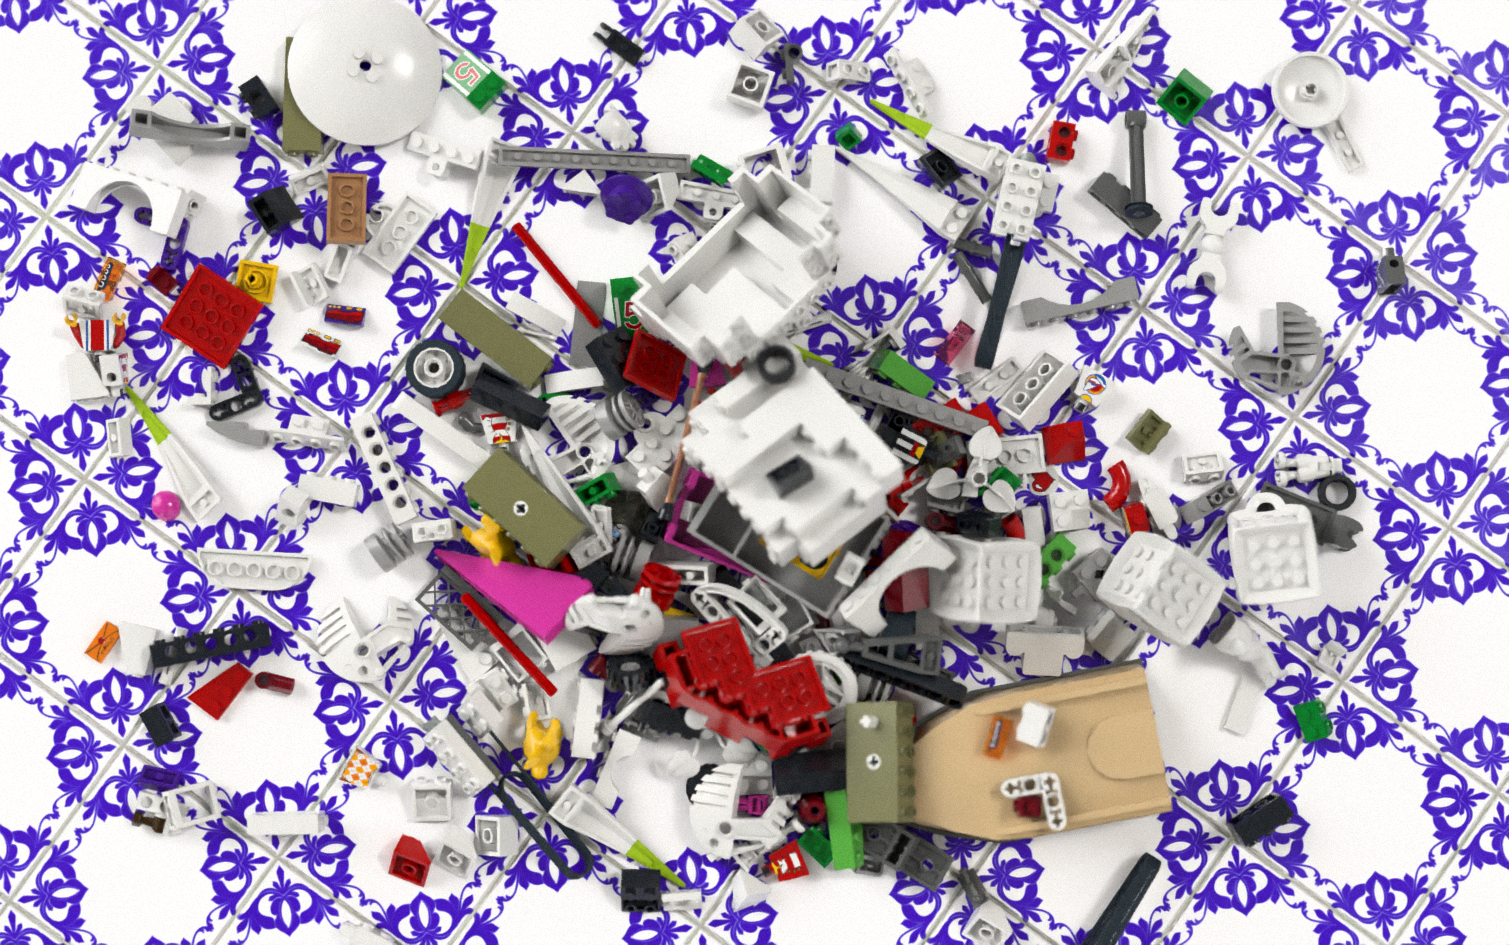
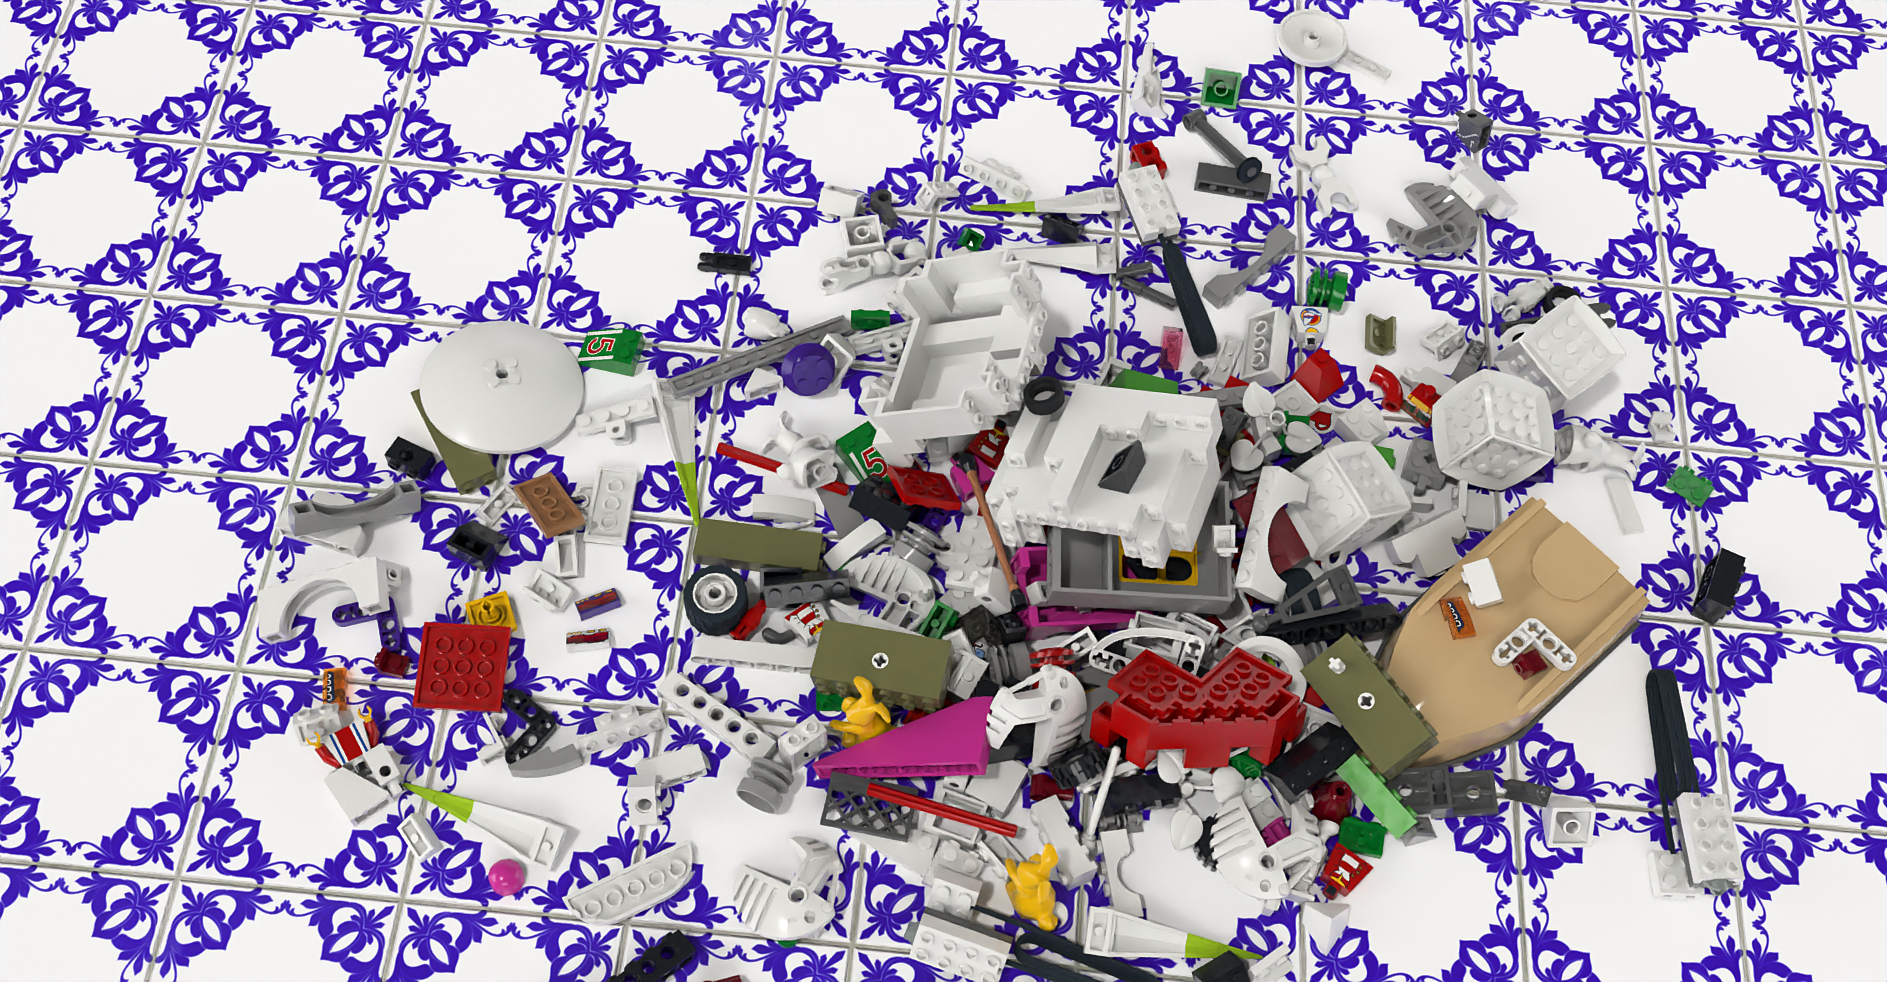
camera: 30 degrees left, 25 degrees down
none -> white animal [760,410,838,489]
none -> white piece [818,238,930,295]
none -> green wheel [1306,267,1348,312]
none -> white brick [1449,156,1519,219]

